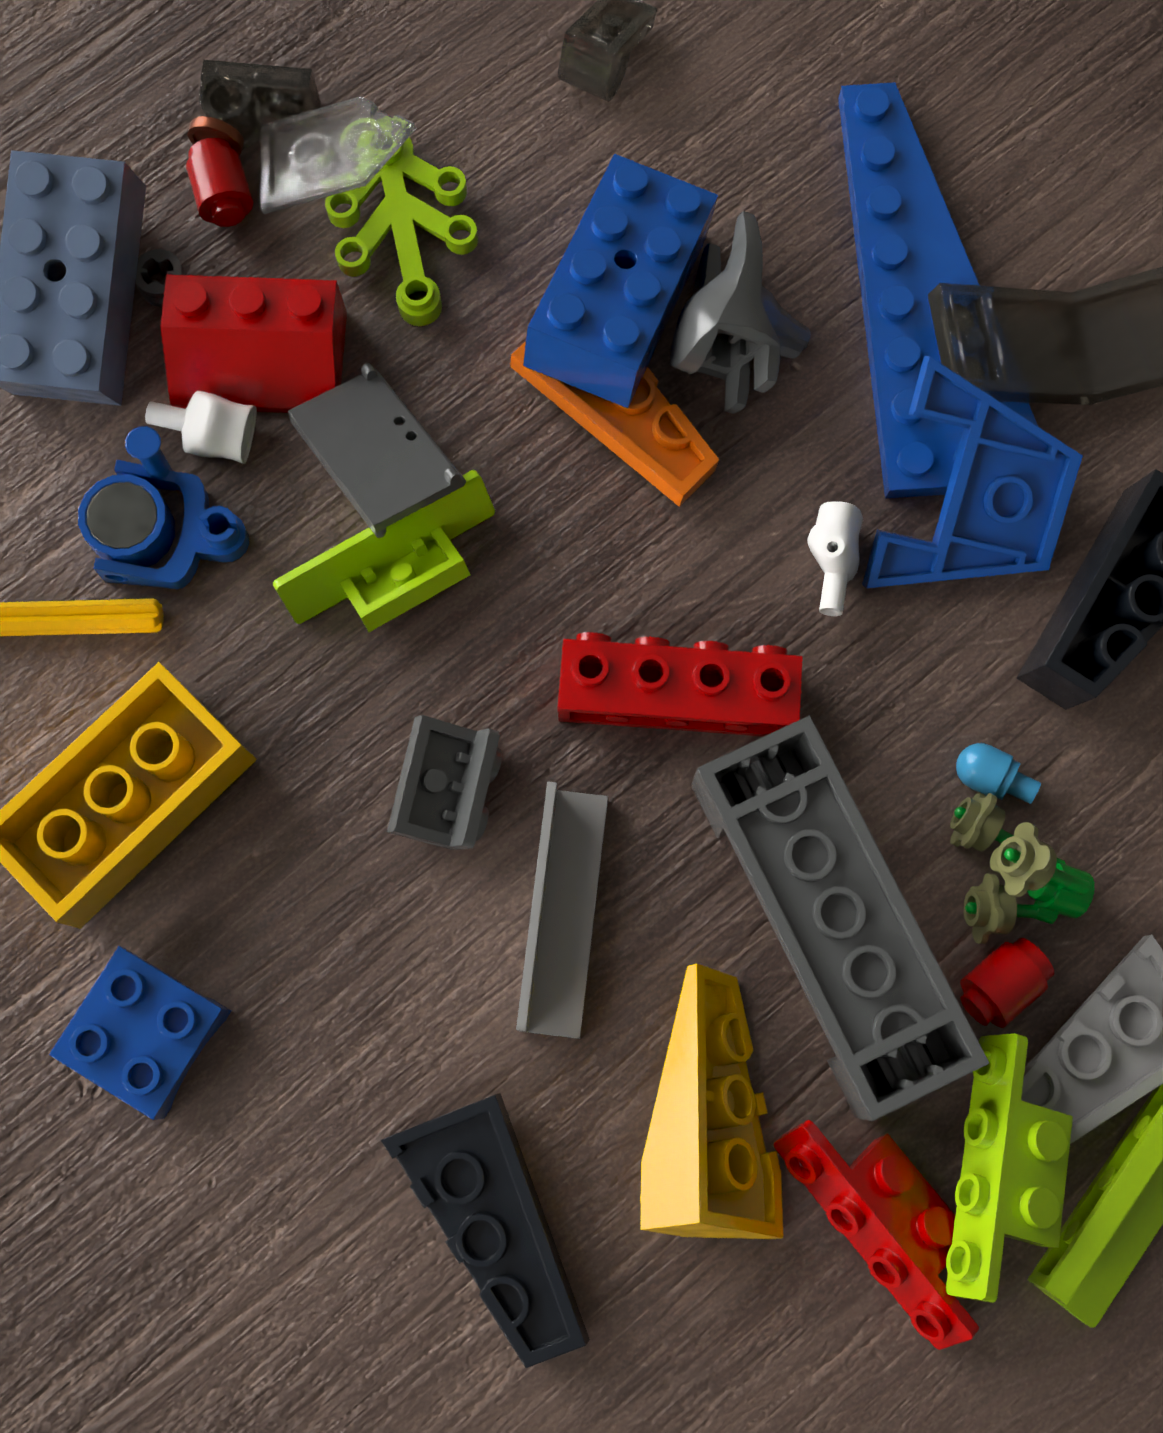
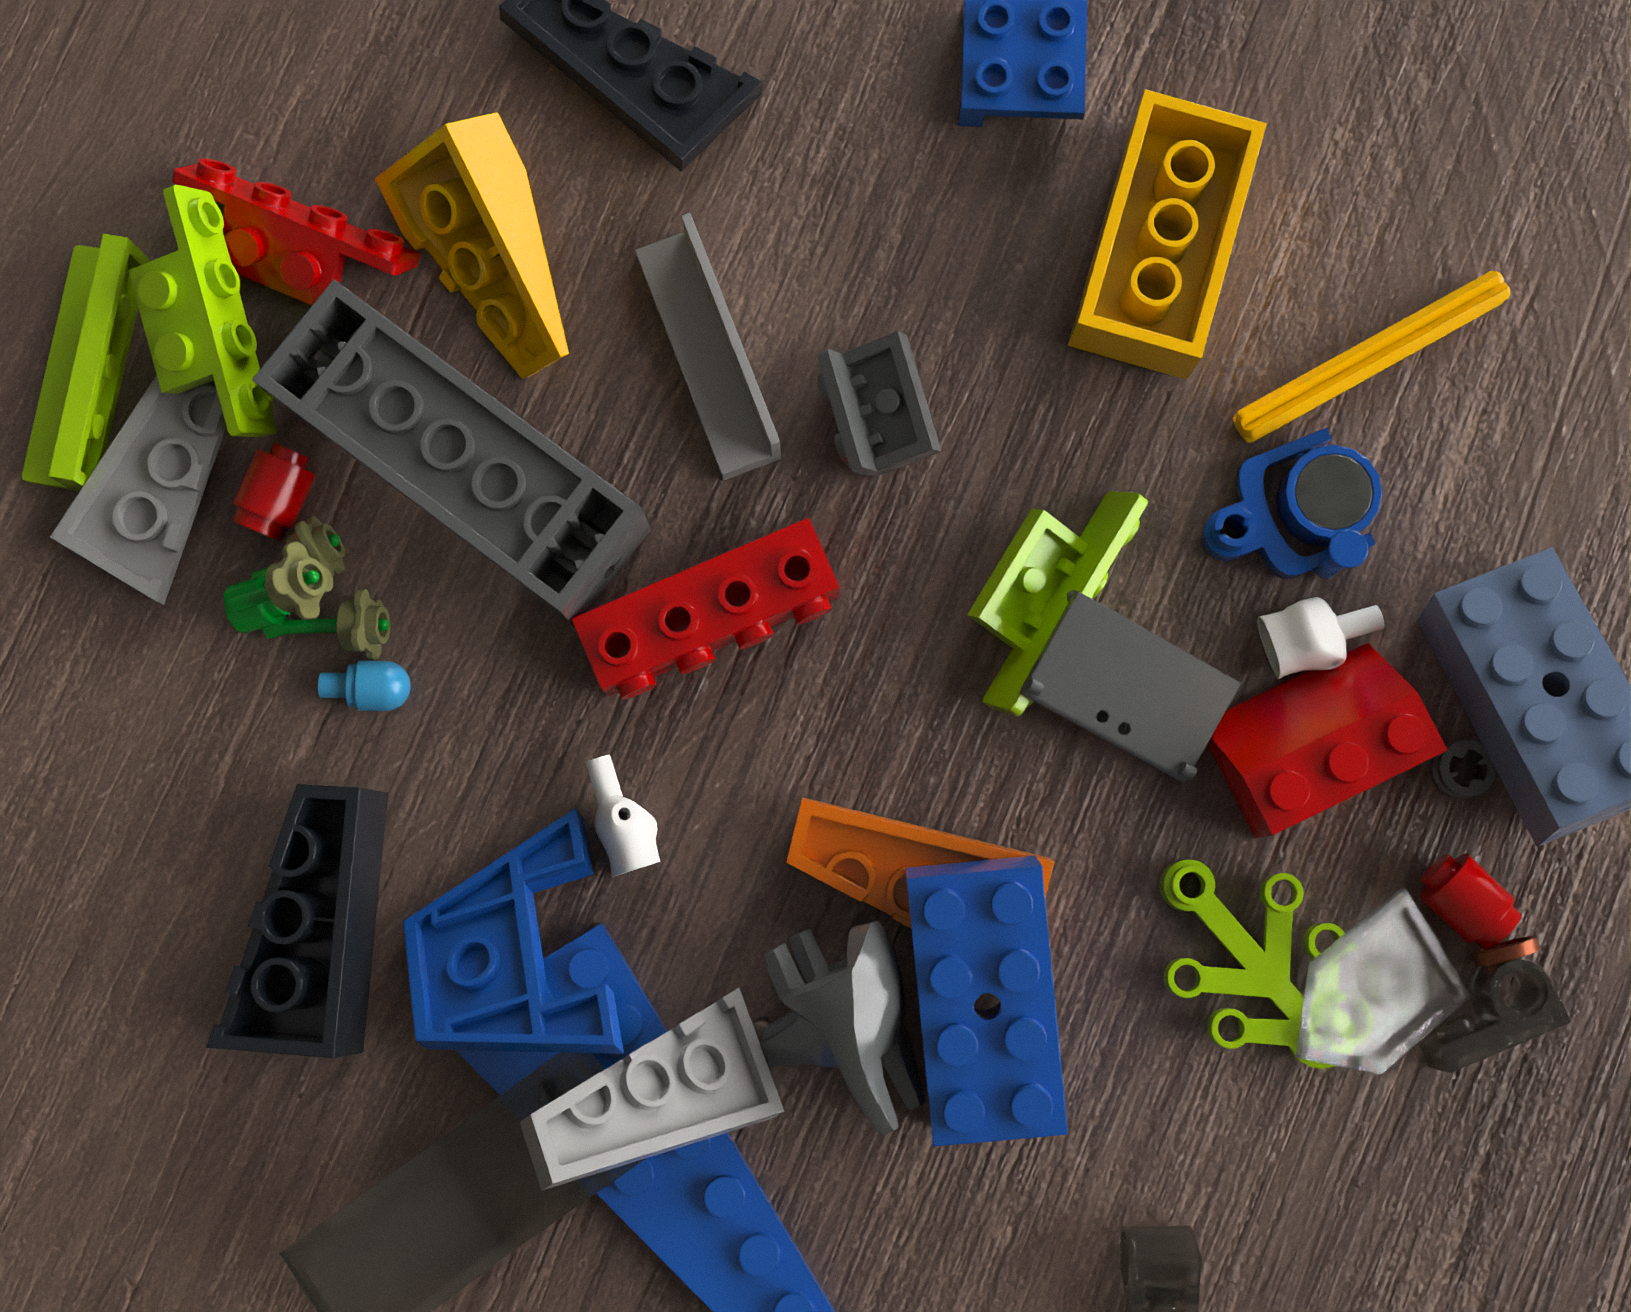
camera: 150 degrees right, 5 degrees up
none -> light grey wing [520,988,784,1191]

